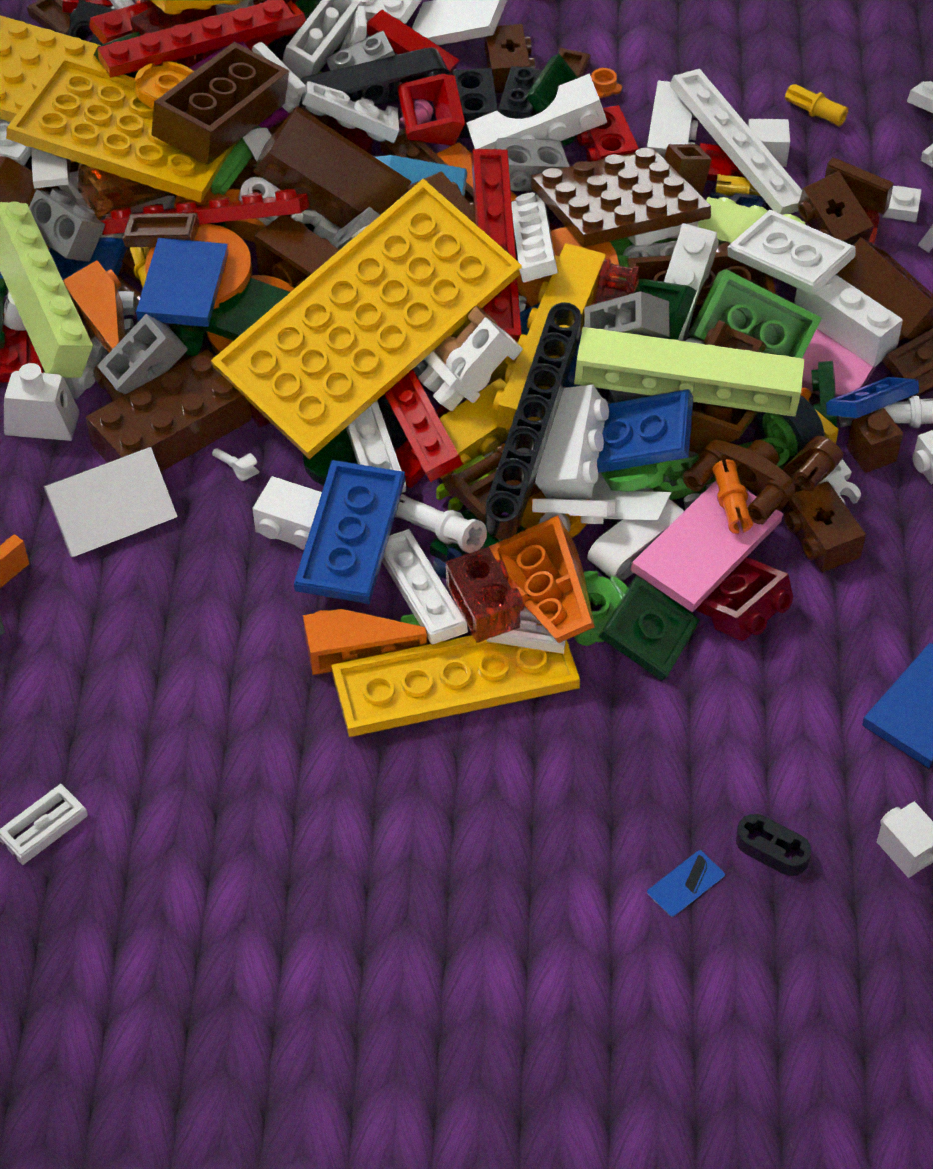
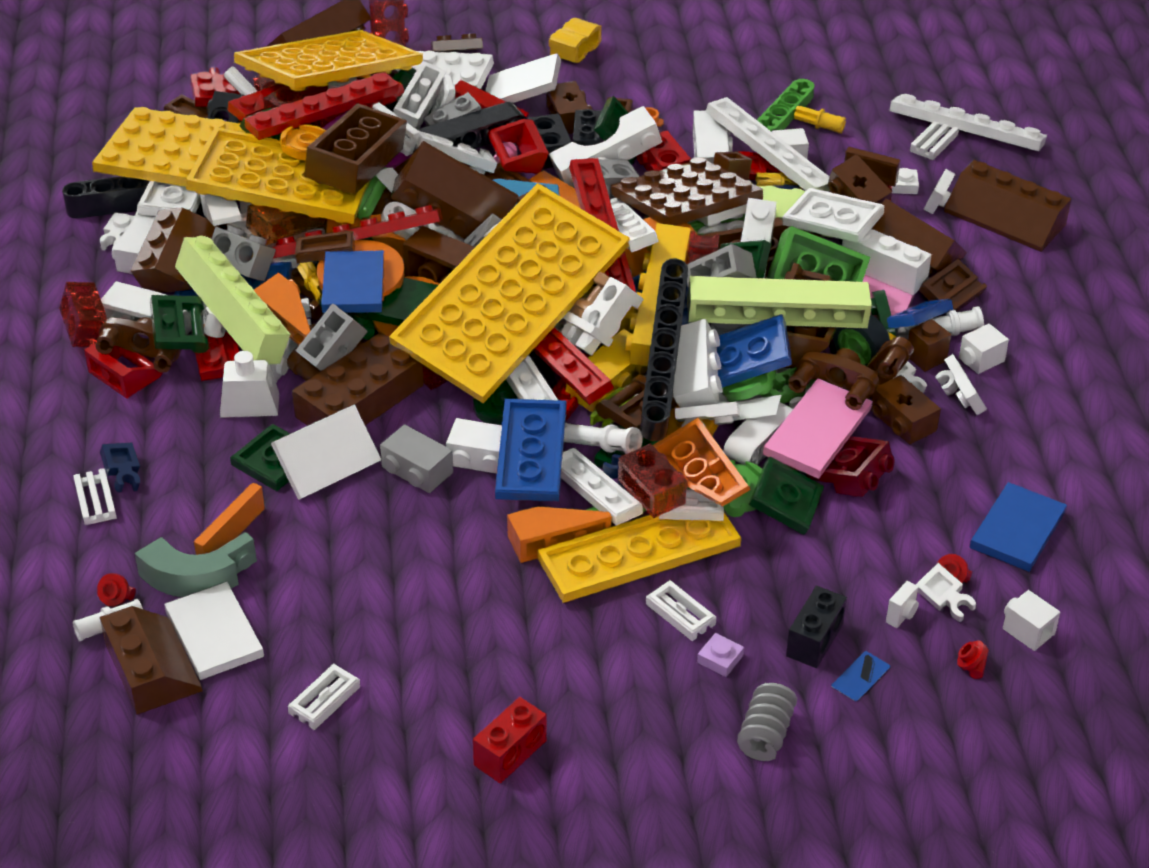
camera: 10 degrees left, 10 degrees down
white hand [212,448,259,481] -> none
orange pin [712,459,753,534] -> none
black beam [735,814,811,876] -> none
none -> dark green tile [230,424,290,492]
none -> light grey brick [380,424,453,493]
none -> red brick [473,697,547,784]
none -> white tile [646,580,716,641]
none -> lavender plate [697,633,744,677]
none -> light grey piece [737,683,797,761]
none -> bright green beam [757,79,815,132]
none -> black brick [786,585,847,669]
none -> white plate [886,581,919,628]
none -> white plate [915,563,976,622]
none -> white plate [935,354,987,415]
none -> red plate [936,554,972,583]
none -> red plate [957,640,989,679]

